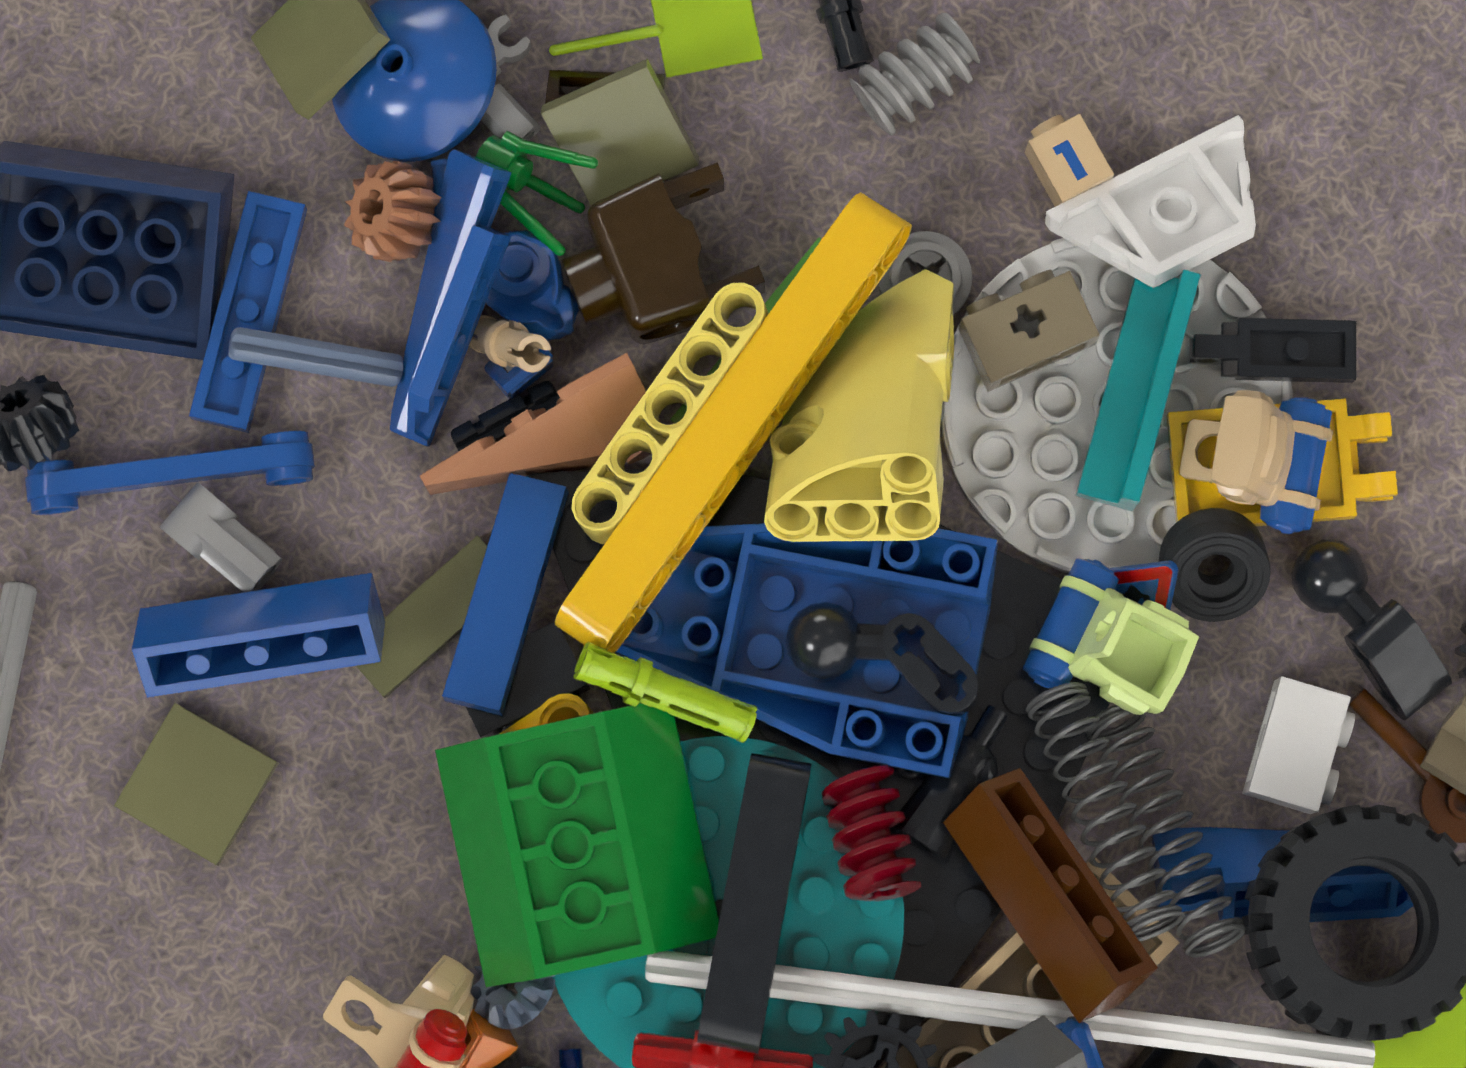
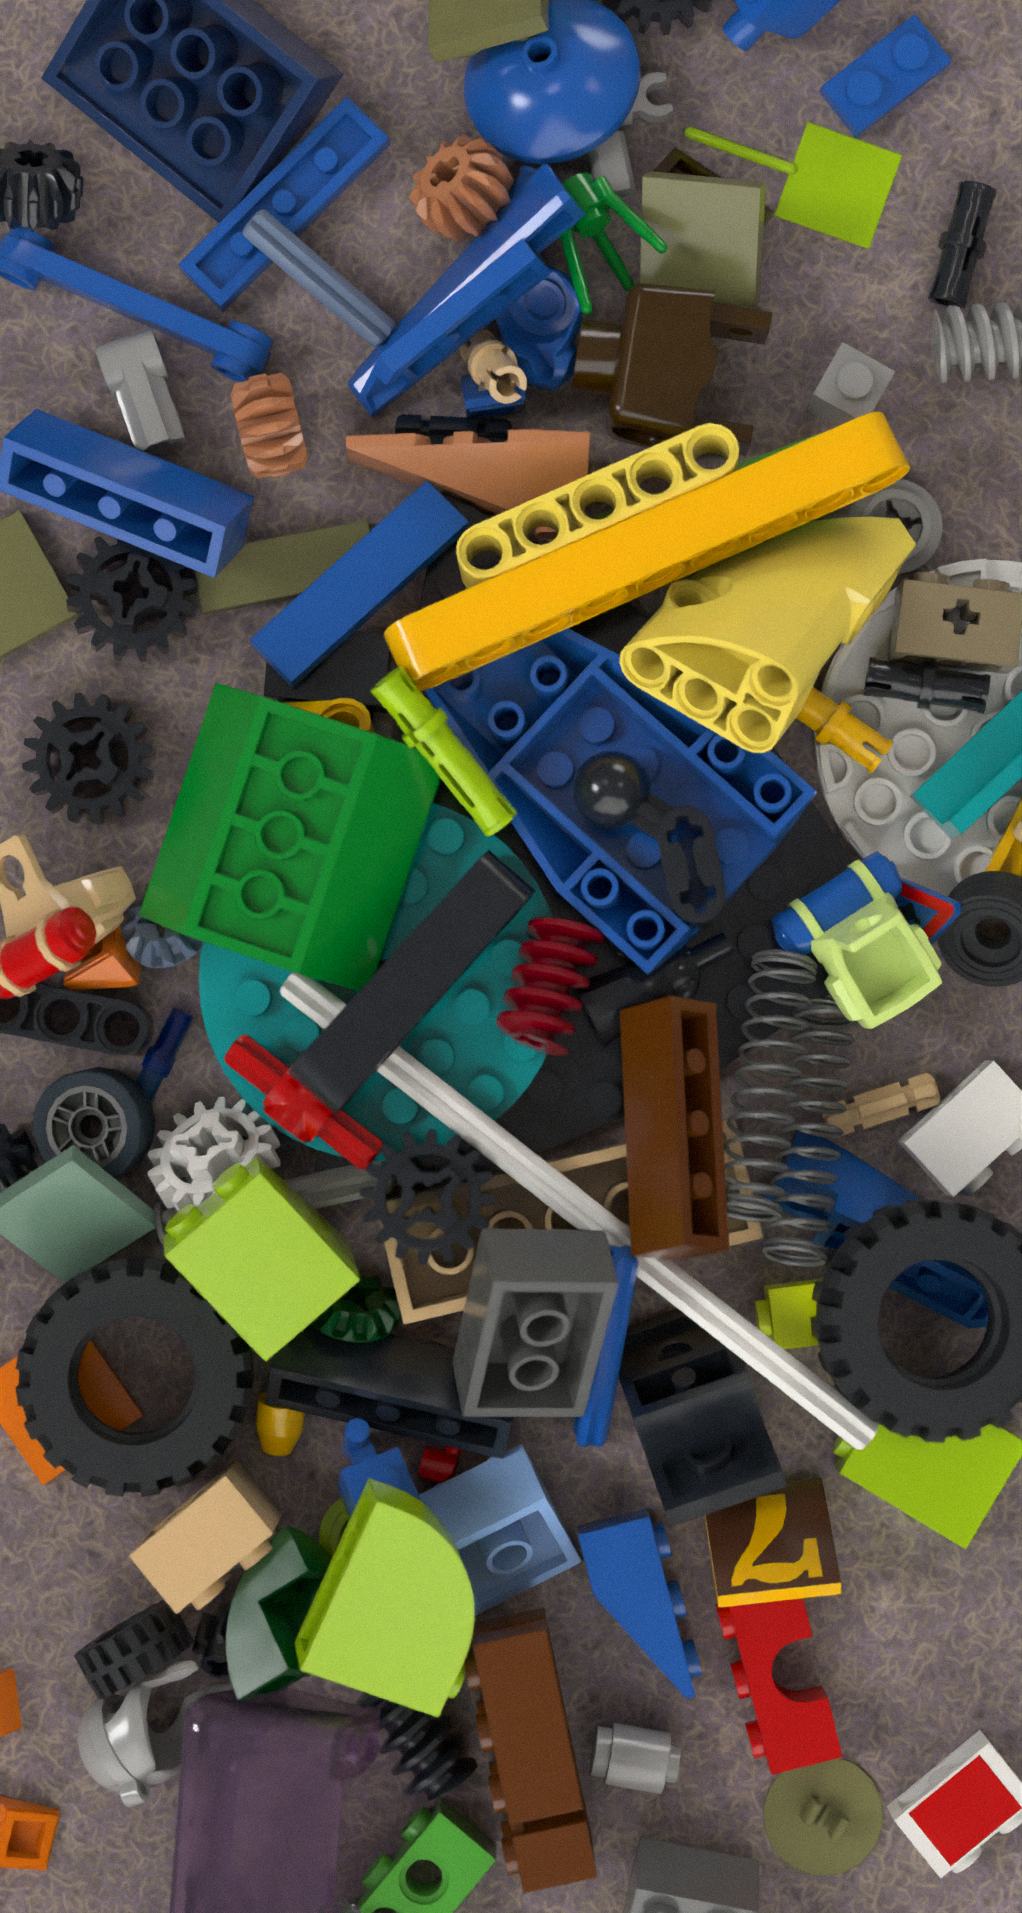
camera: 25 degrees right, 5 degrees up
none -> black gear [22,693,156,825]
none -> black gear [66,536,197,662]
none -> nougat gear [231,373,308,479]
none -> neon yellow brick [754,1278,823,1349]
none -> yellow pin [796,686,894,774]
none -> light grey brick [806,342,895,426]
none -> tan axle [822,1072,940,1139]
none -> black pin [863,657,991,714]

